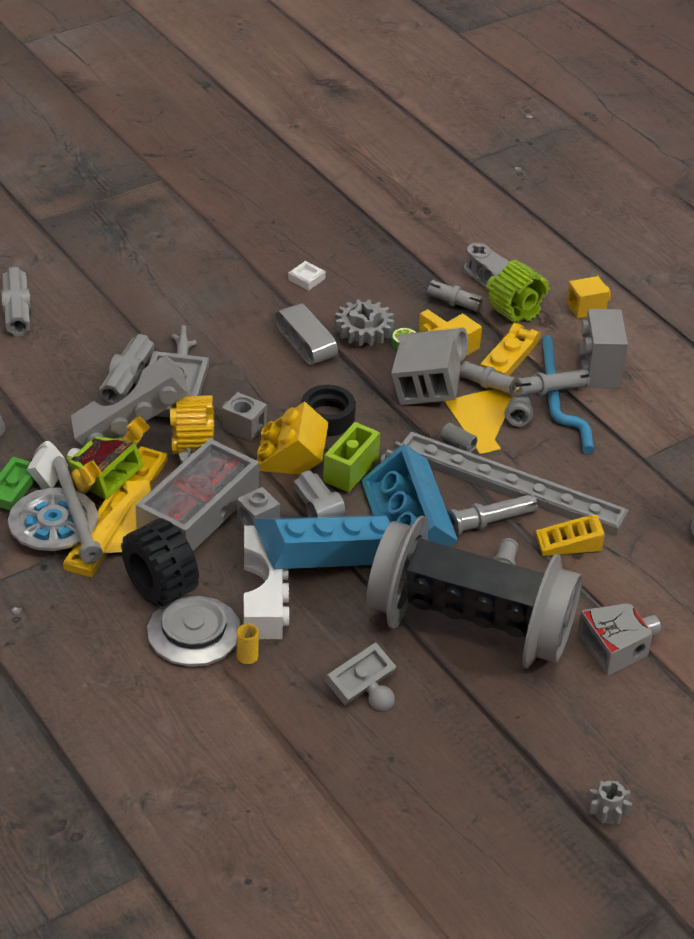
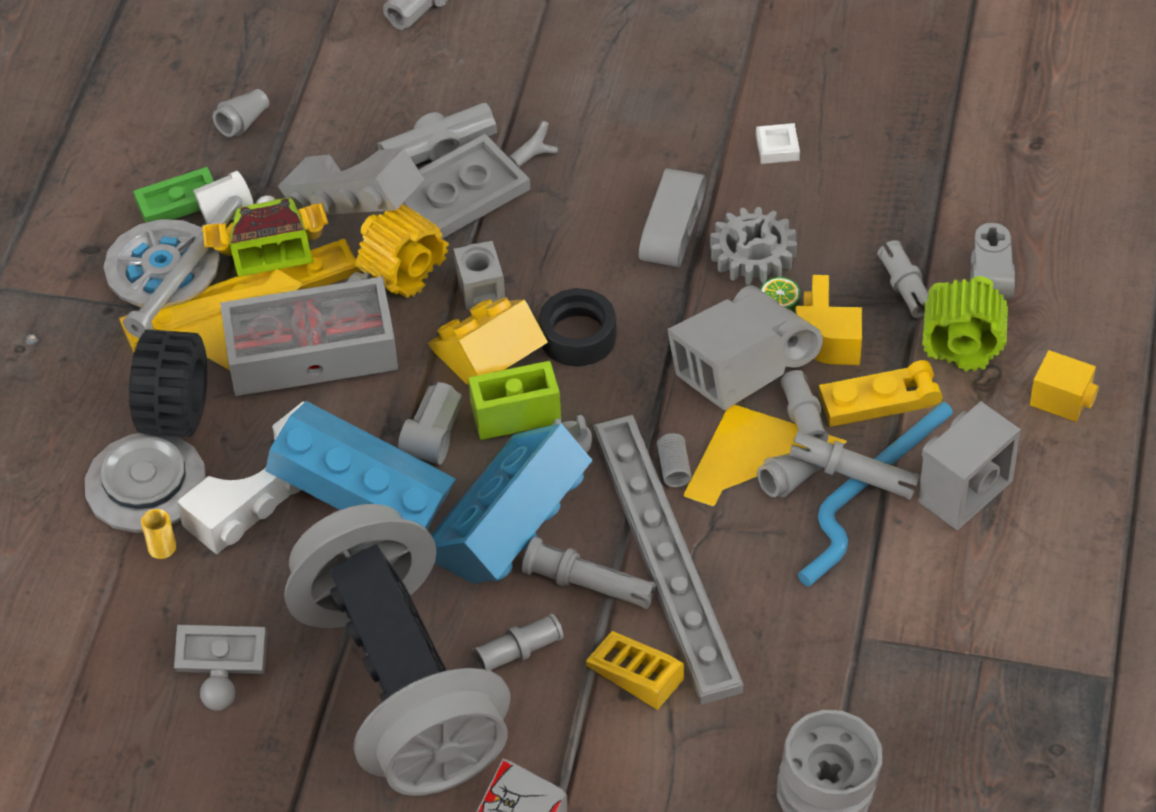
camera: 50 degrees right, 10 degrees up
light grey brick [237,487,280,532] -> none

